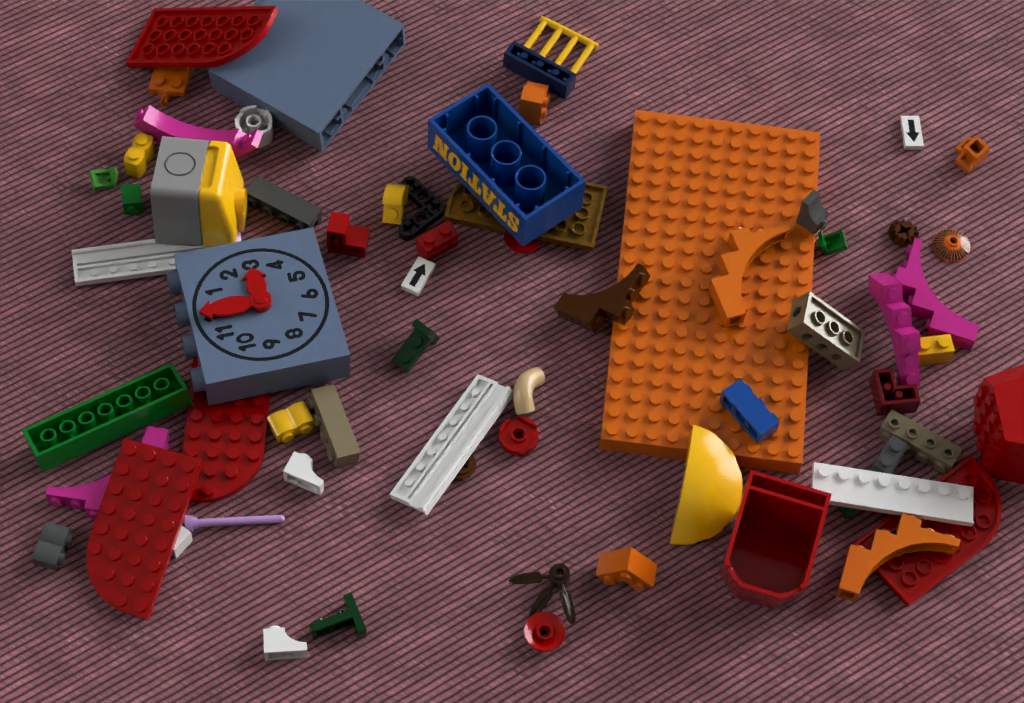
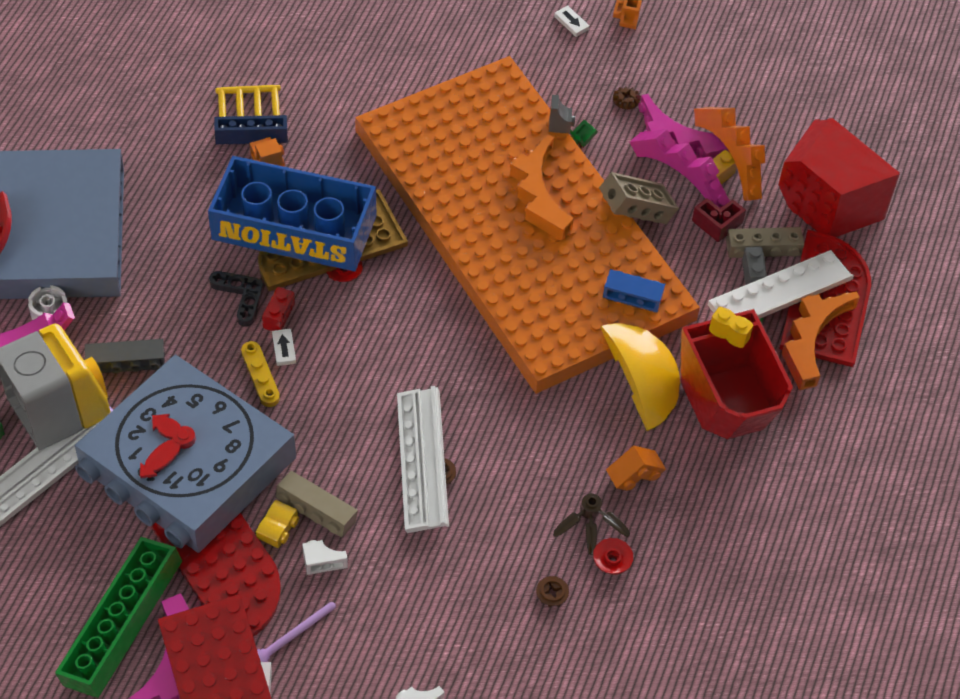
camera: 35 degrees left, 5 degrees down
dark green bracket [309,592,367,640] -> none
red brick [326,212,370,258] -> none
yellow brick [382,183,409,225] -> none
dark green bracket [392,319,440,373] -> none
red plate [499,416,539,457] -> none
tan cylinder [513,367,545,415] -> none
reddish brown arch [553,264,650,333] -> none
dish [932,229,971,262] -> none
none -> yellow plate [241,341,280,407]
none -> reddish brown gear [536,576,569,607]
none -> orange arch [694,107,765,201]
none -> yellow brick [709,307,753,348]

